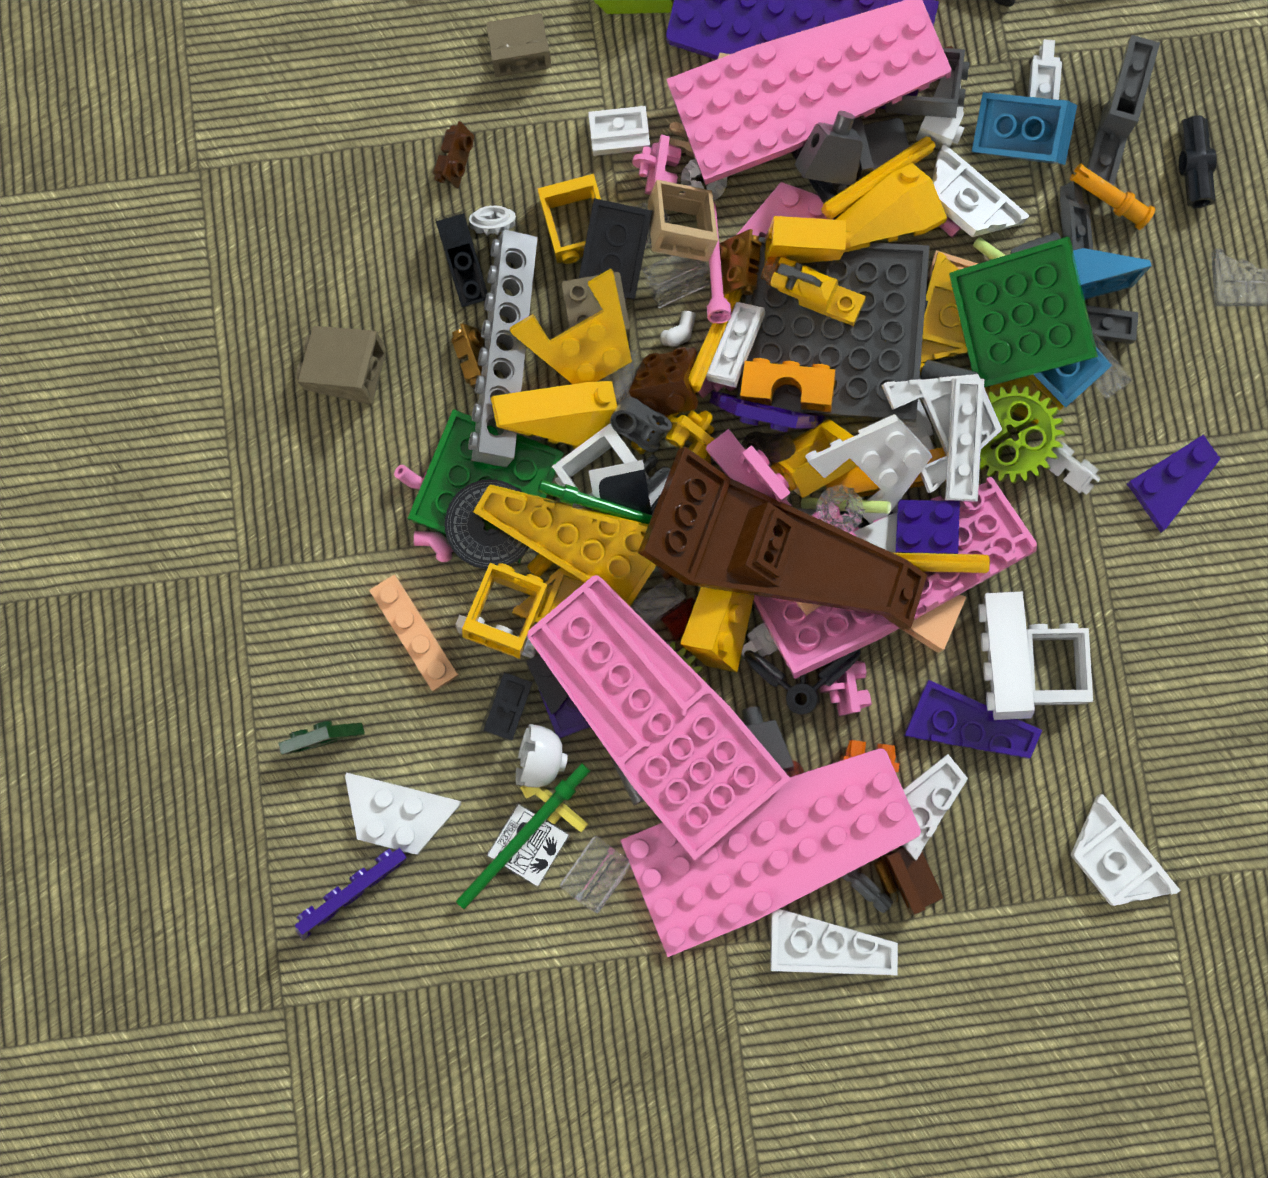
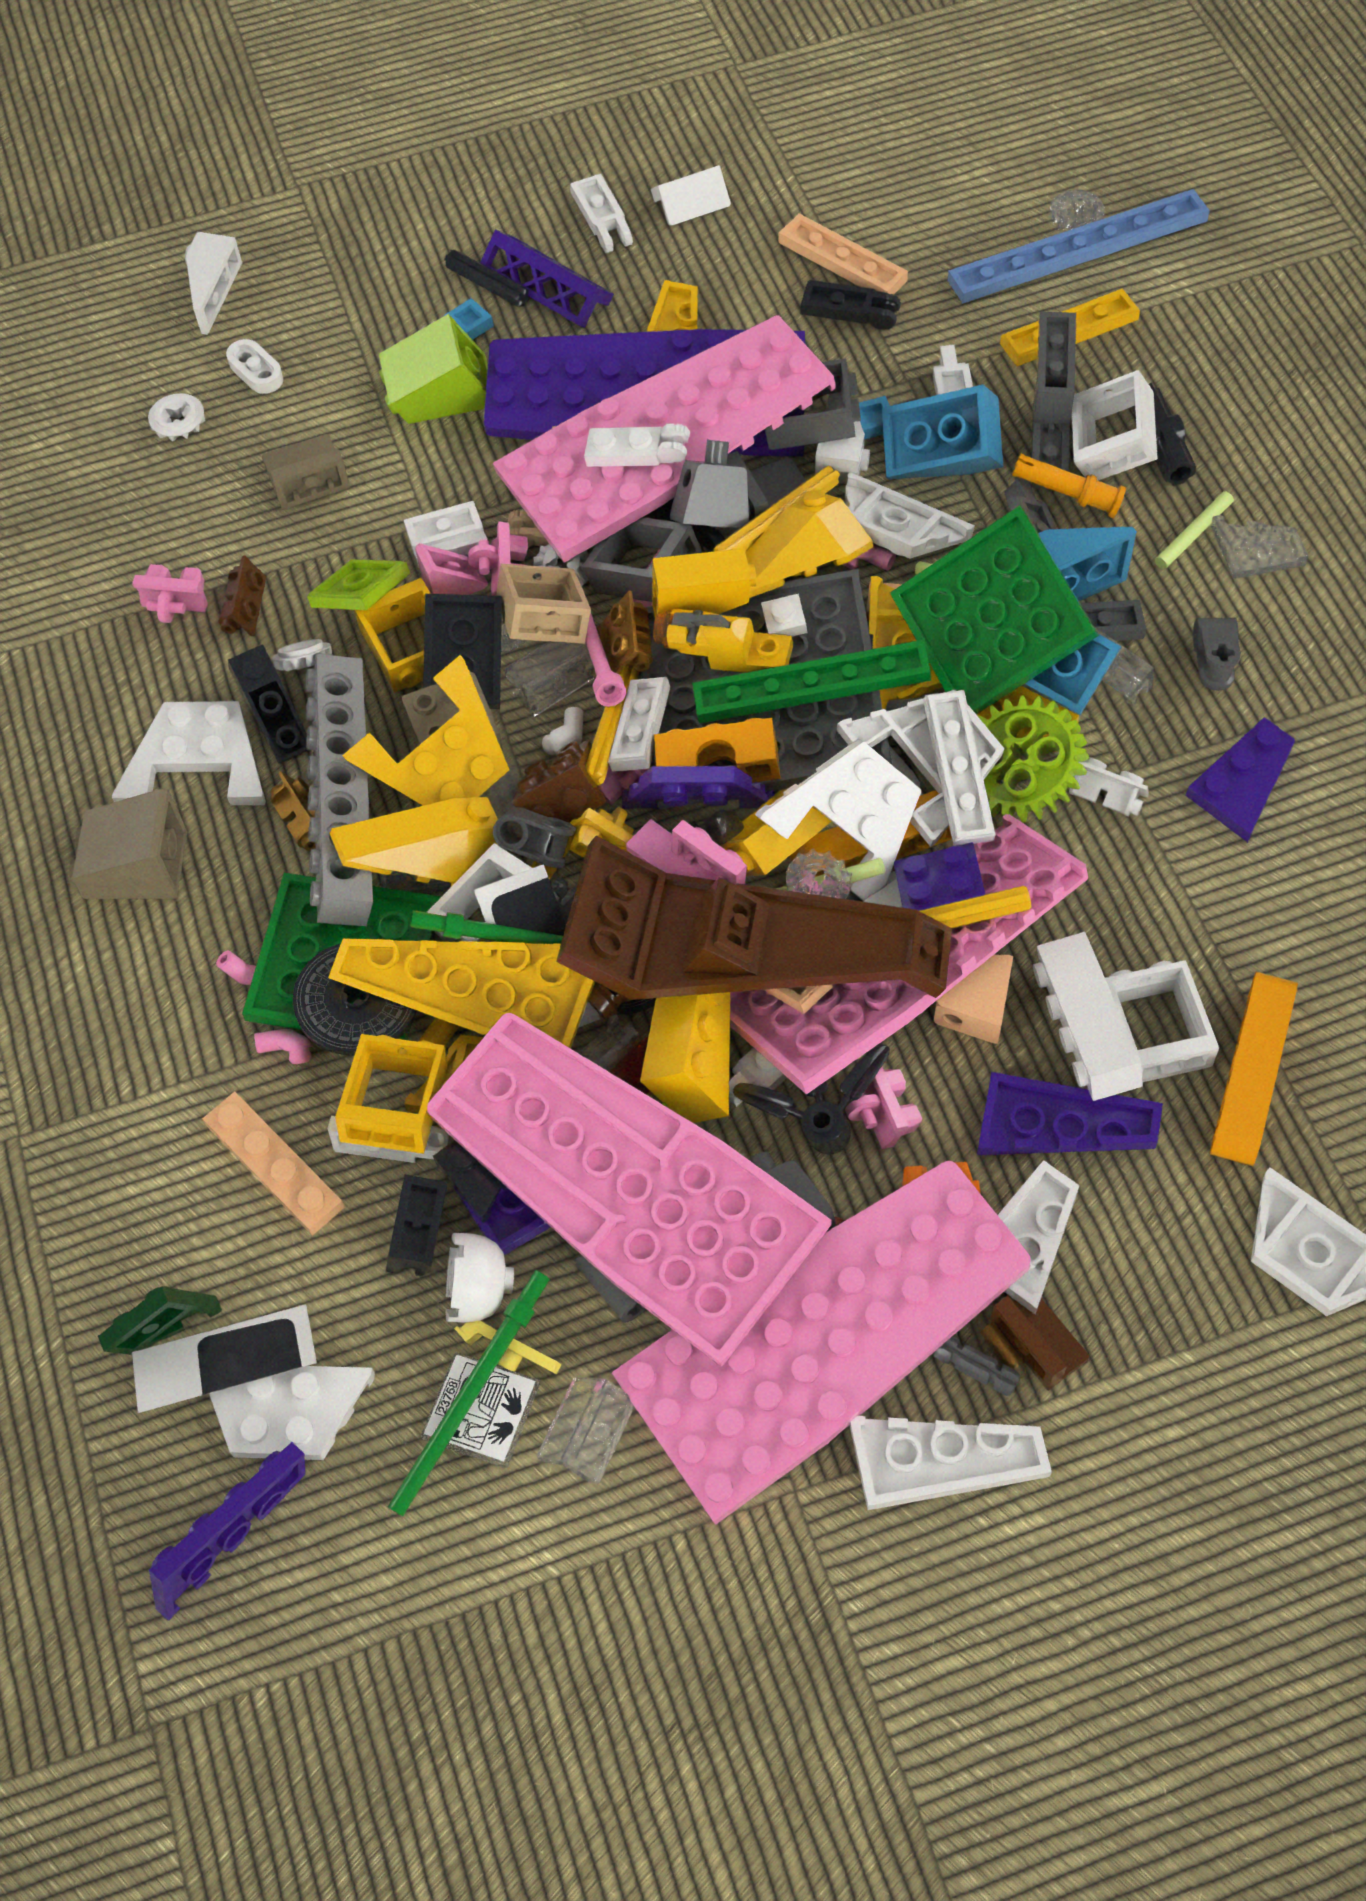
camera: 10 degrees left, 20 degrees down
none -> white wing [112,701,266,805]
none -> bright pink hips [132,564,208,623]
none -> sticker [132,1304,317,1413]
none -> lime tile [307,559,411,610]
none -> bright pink slope [415,543,488,595]
none -> dark grey window [582,517,702,602]
none -> white hinge [584,423,690,467]
none -> green plate [692,640,931,724]
none -> white plate [761,594,808,637]
none -> dark azure plate [859,396,890,440]
none -> yellow tile [1000,288,1140,367]
none -> white window [1072,370,1157,480]
none -> yellowish green bar [1155,491,1234,569]
none -> dark grey piece [1193,618,1241,691]
none -> light orange beam [1210,971,1298,1166]

